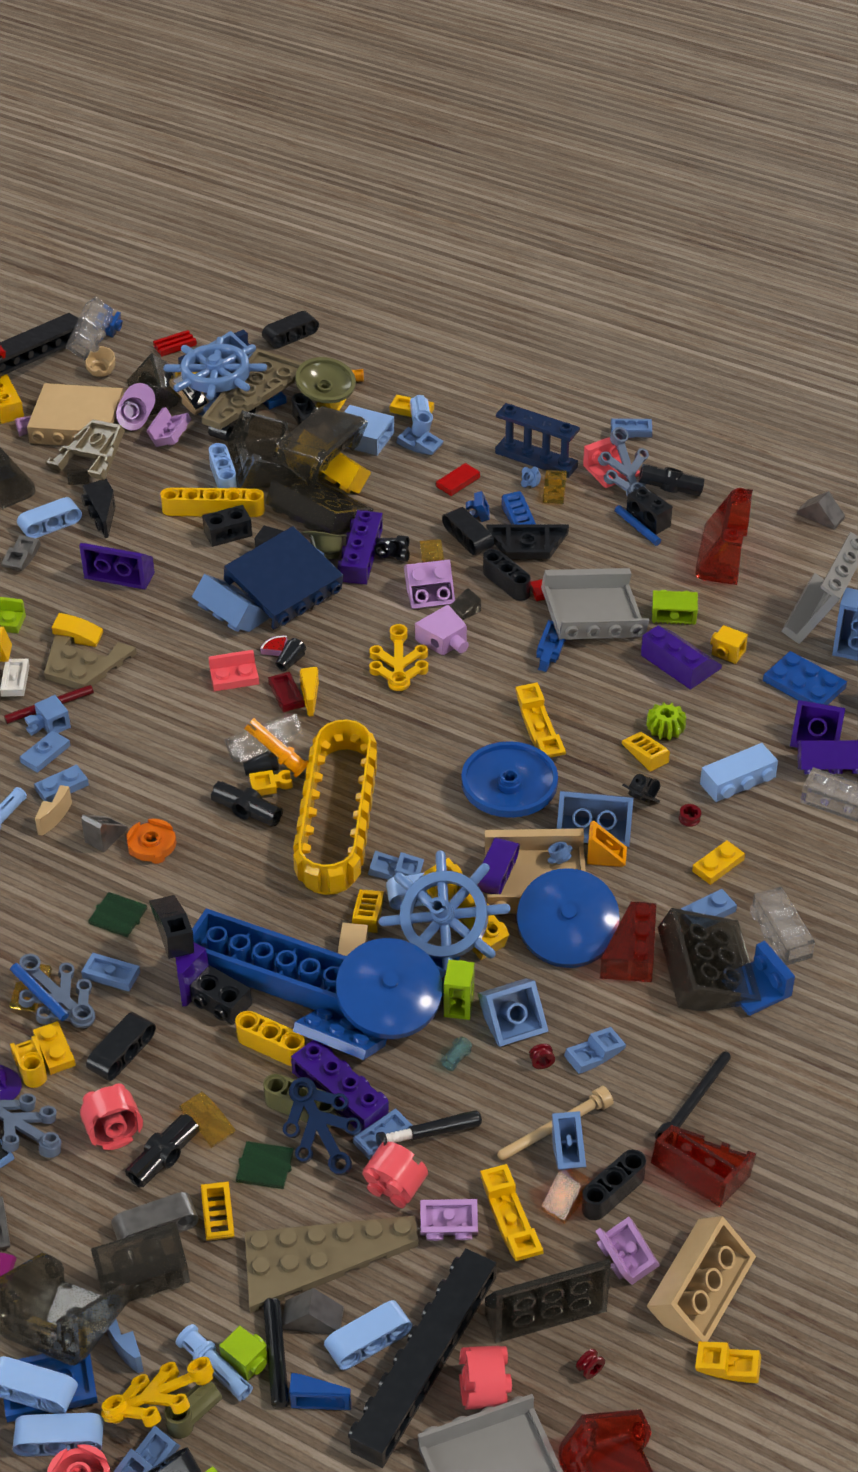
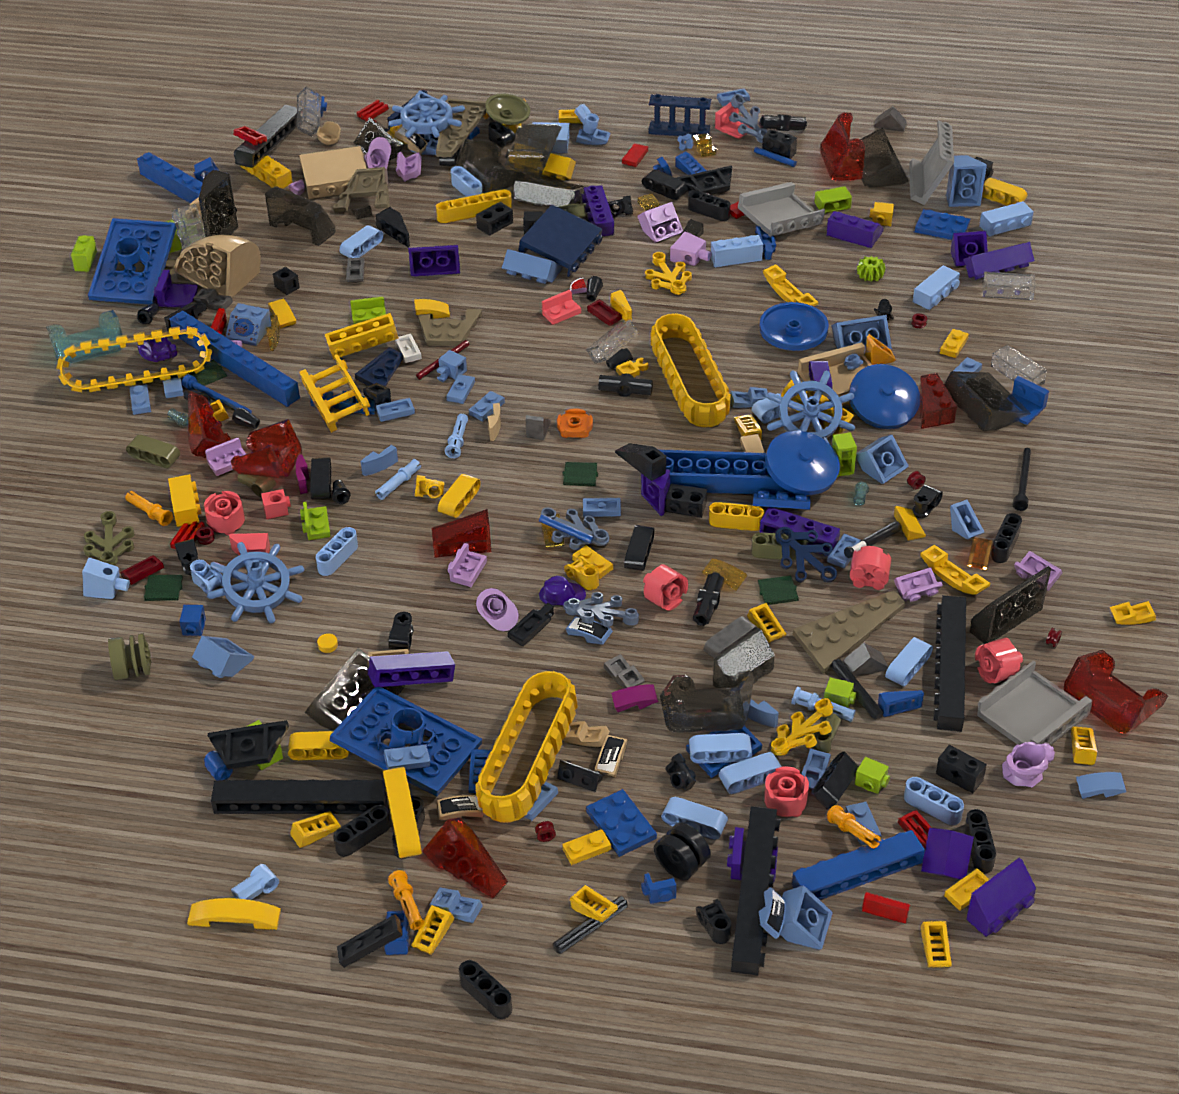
camera: 20 degrees left, 0 degrees up
light orange pin [244,718,309,778] -> none
black beam [262,311,319,348] -> none
tan piece [497,1085,614,1160] -> none
medium blue slope [564,1027,626,1074] -> none
yellow slope [622,732,670,772] -> none
tan slope [647,1216,756,1344] -> none
clear red wedge [651,1125,756,1207] -> none
none -> light blue brick [711,235,763,267]
none -> clear smoke windscreen [849,127,909,188]
none -> yellow slope [894,506,926,541]
none -> black piece [912,484,943,518]

